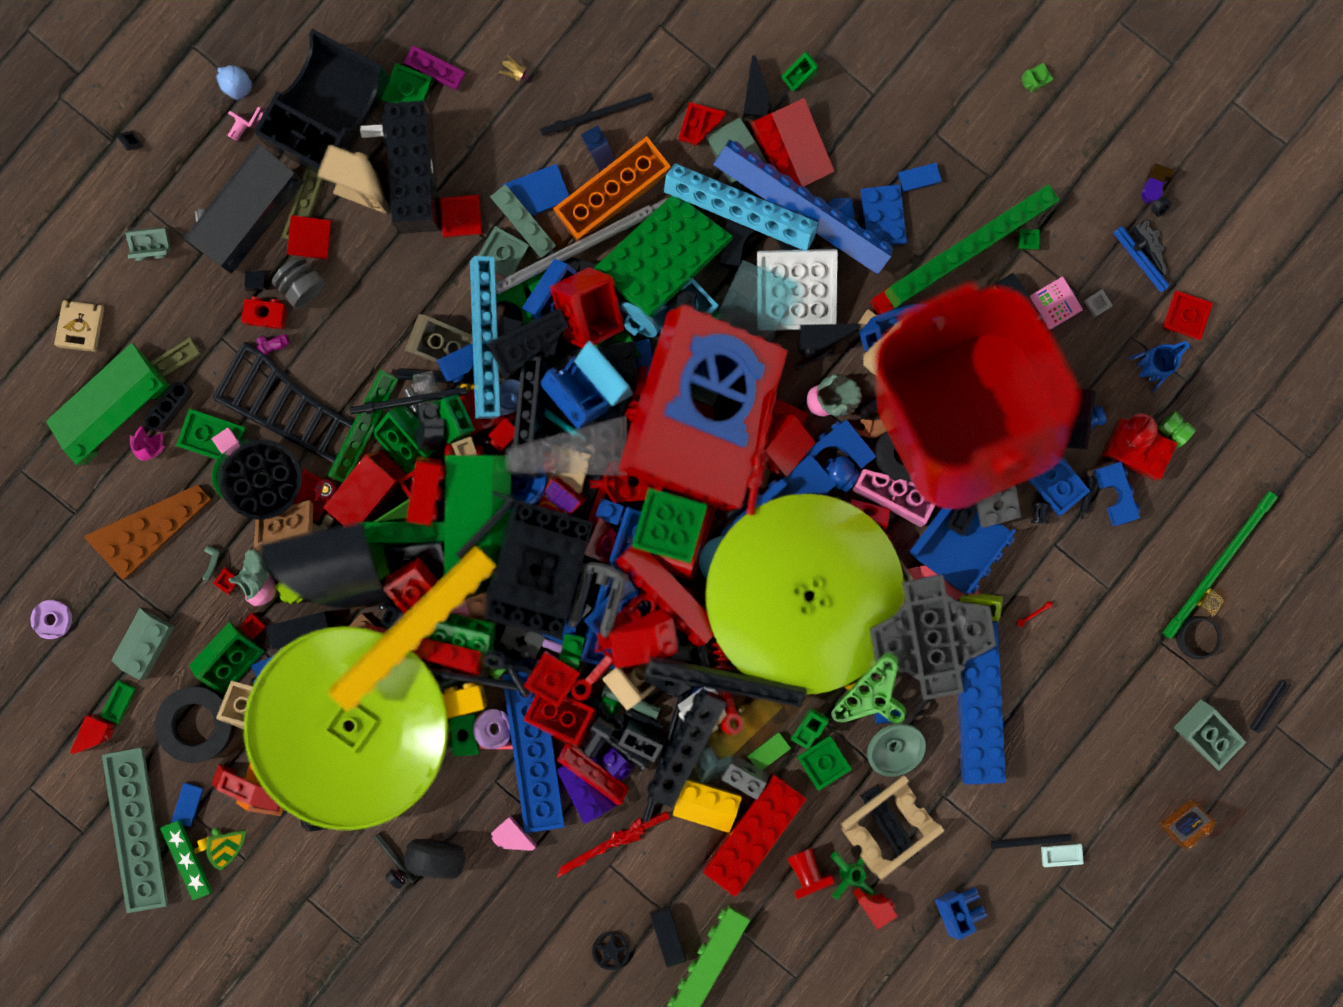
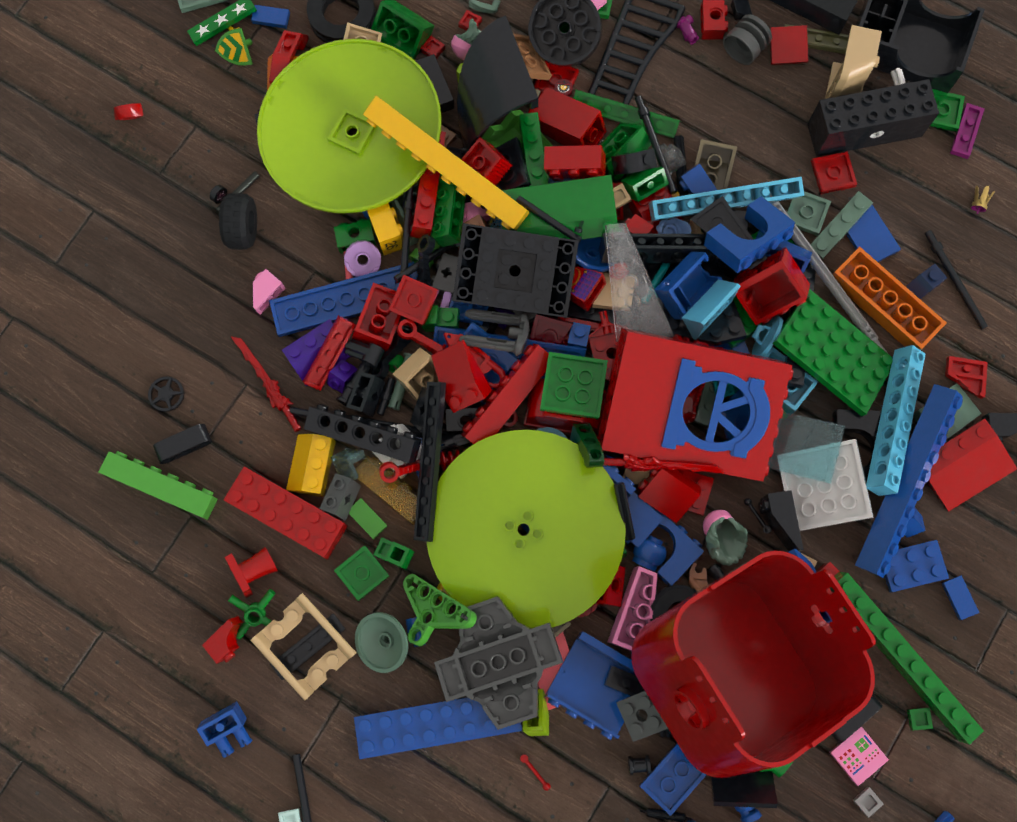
camera: 85 degrees right, 10 degrees down
none -> red hat [113,103,143,120]
none -> dark green leg [570,423,604,468]
none -> black axle [614,482,635,541]
none -> blue arch [704,196,795,273]

